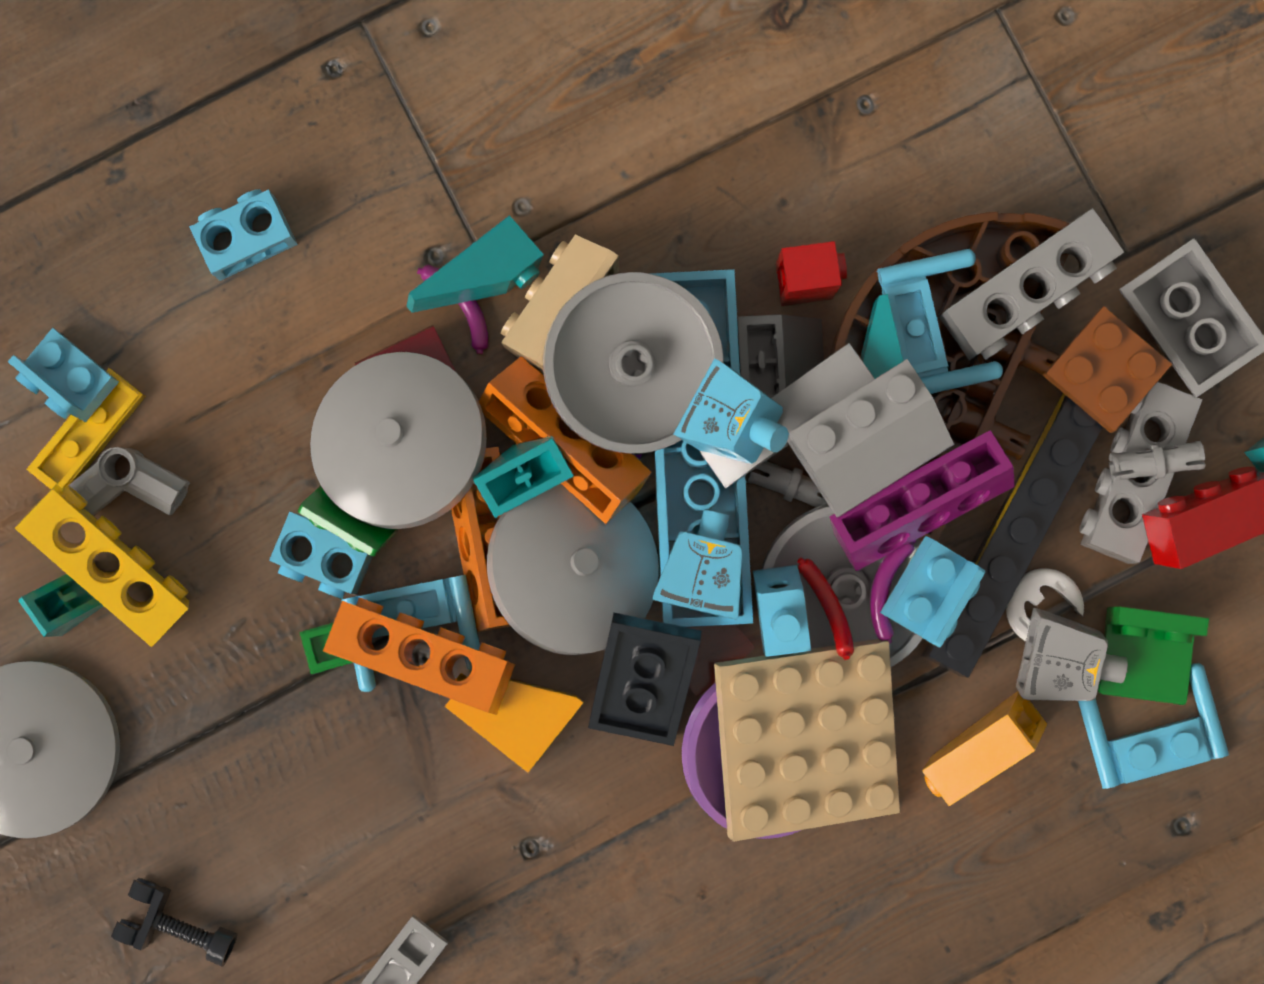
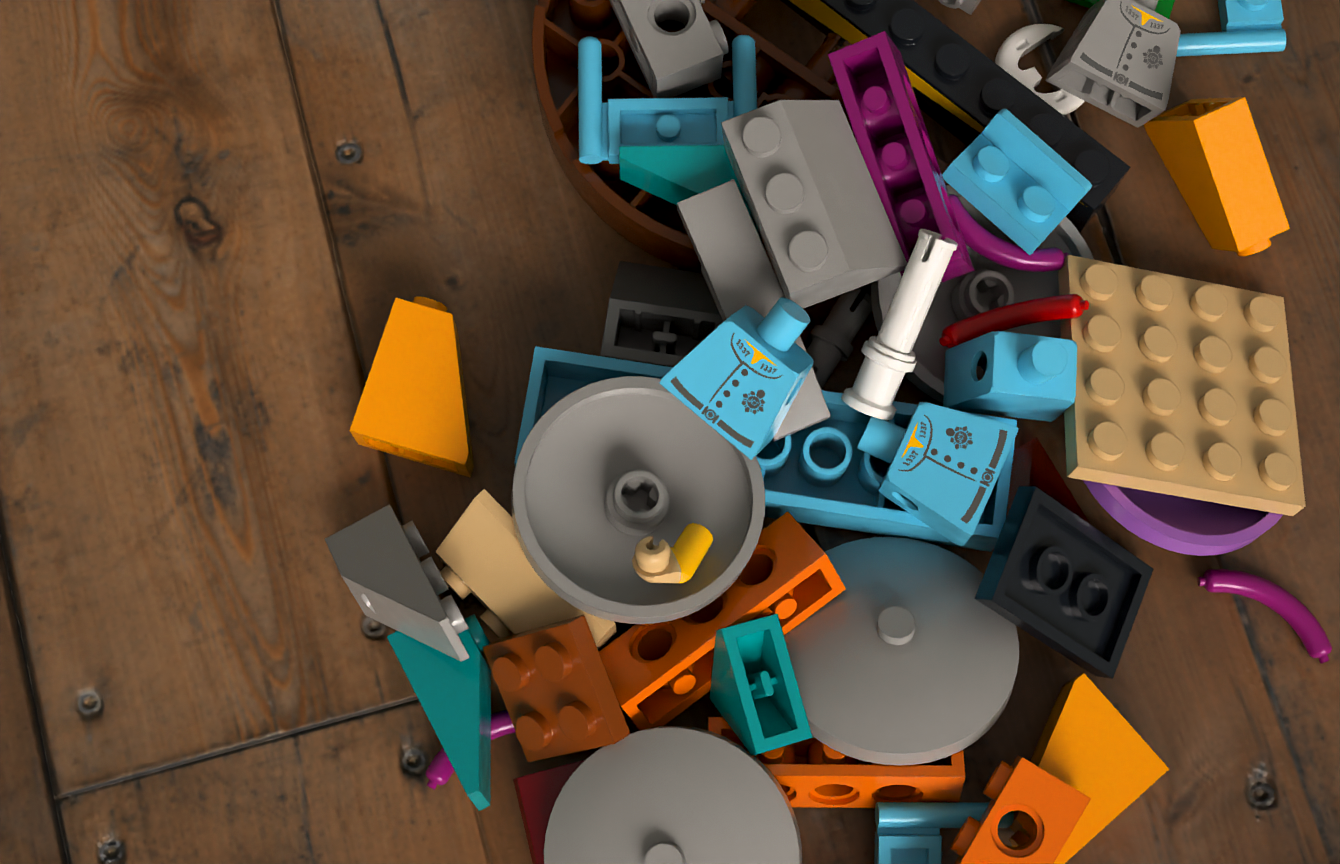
camera: 80 degrees left, 10 degrees down
red brick [775,241,847,306] -> none
none -> light grey slope [325,504,470,662]
none -> light orange slope [349,296,474,477]
none -> dark orange plate [483,615,631,762]
none -> arm [632,523,713,584]
none -> white pin [841,229,958,420]
none -> magenta piece [1197,569,1332,664]

